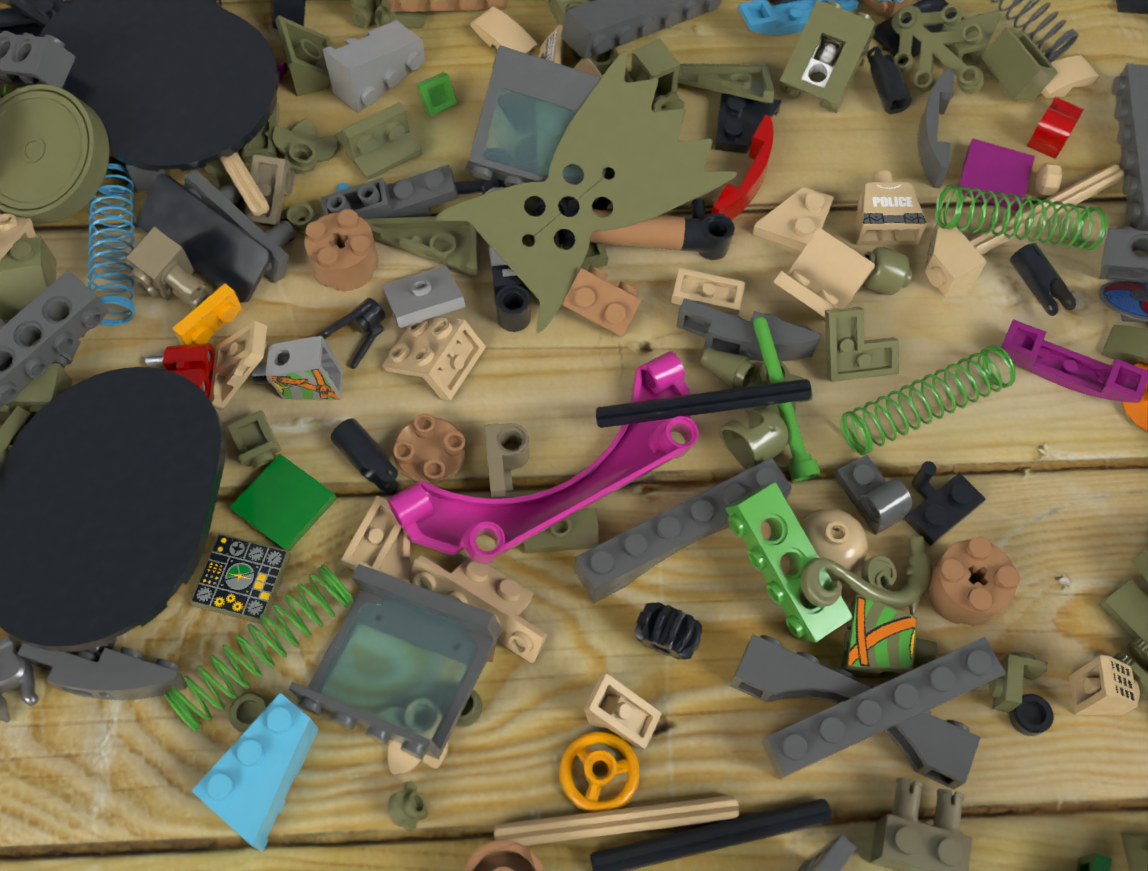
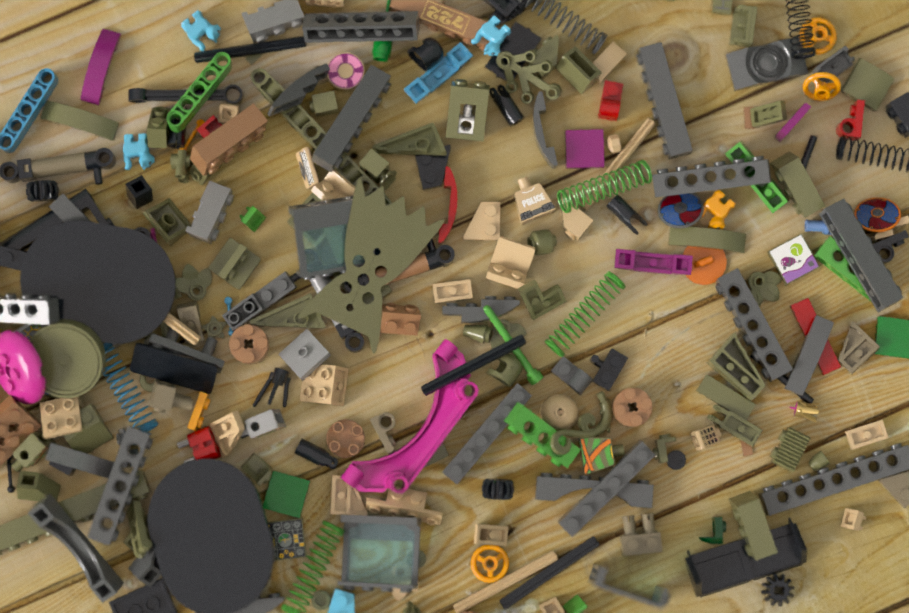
camera: 25 degrees left, 20 degrees up
tan slope [470,6,537,54] -> none

